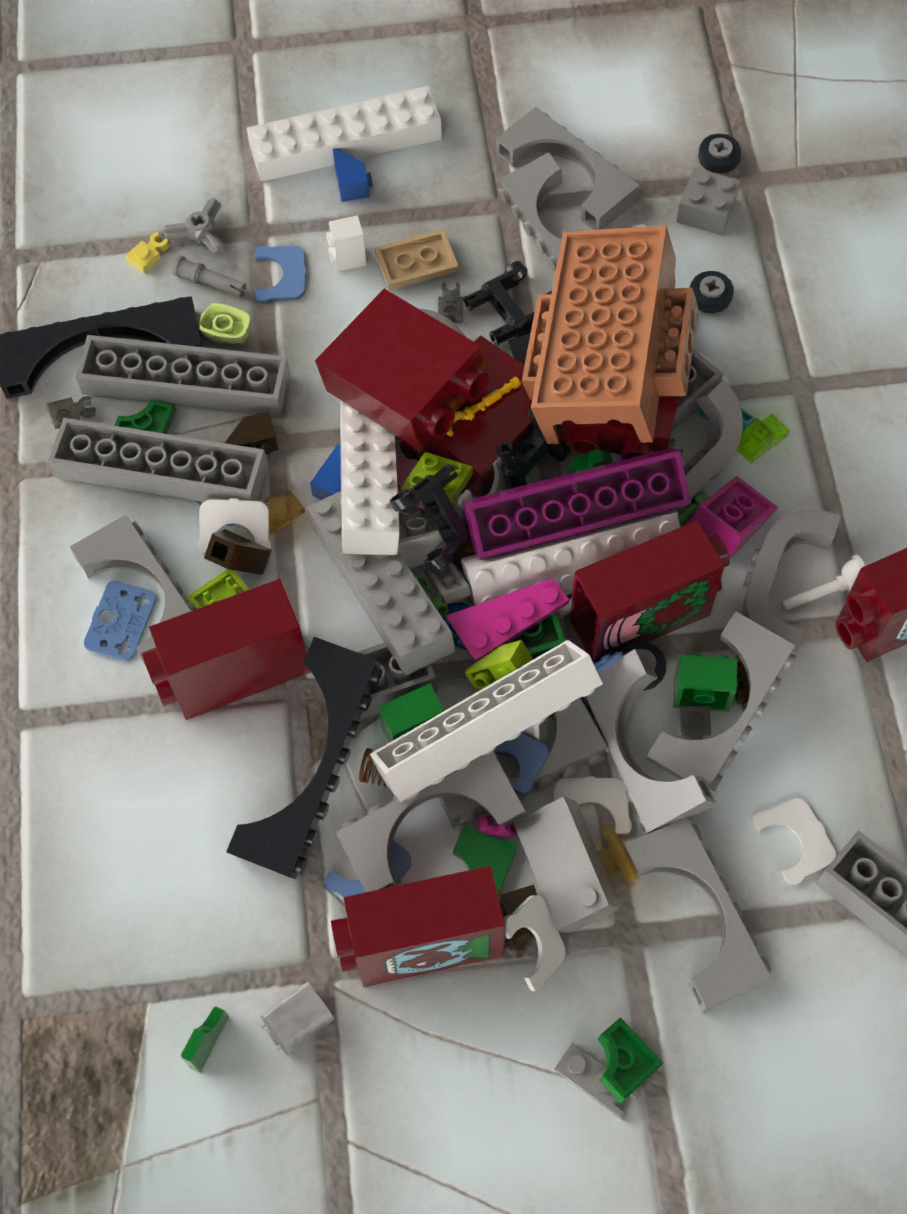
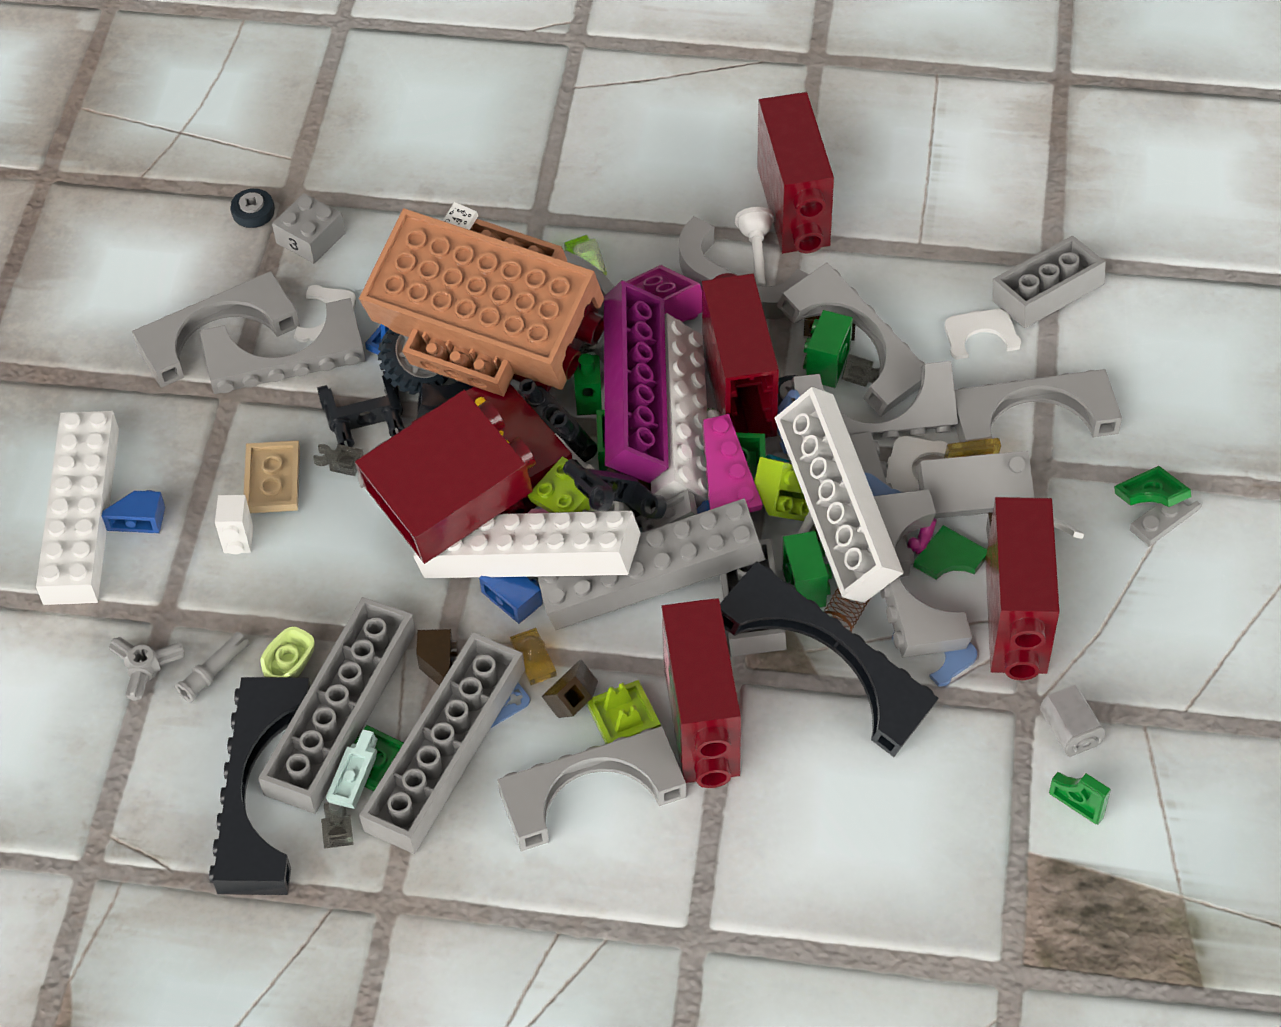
camera: 75 degrees left, 10 degrees down
medium blue axle [84,581,156,661] -> none
light yellow plate [125,232,170,274] -> none
white piece [197,498,272,553] -> none
medium blue piece [255,245,307,304] -> none
none -> light aqua hinge [326,730,378,809]
none -> white tile [443,202,478,230]

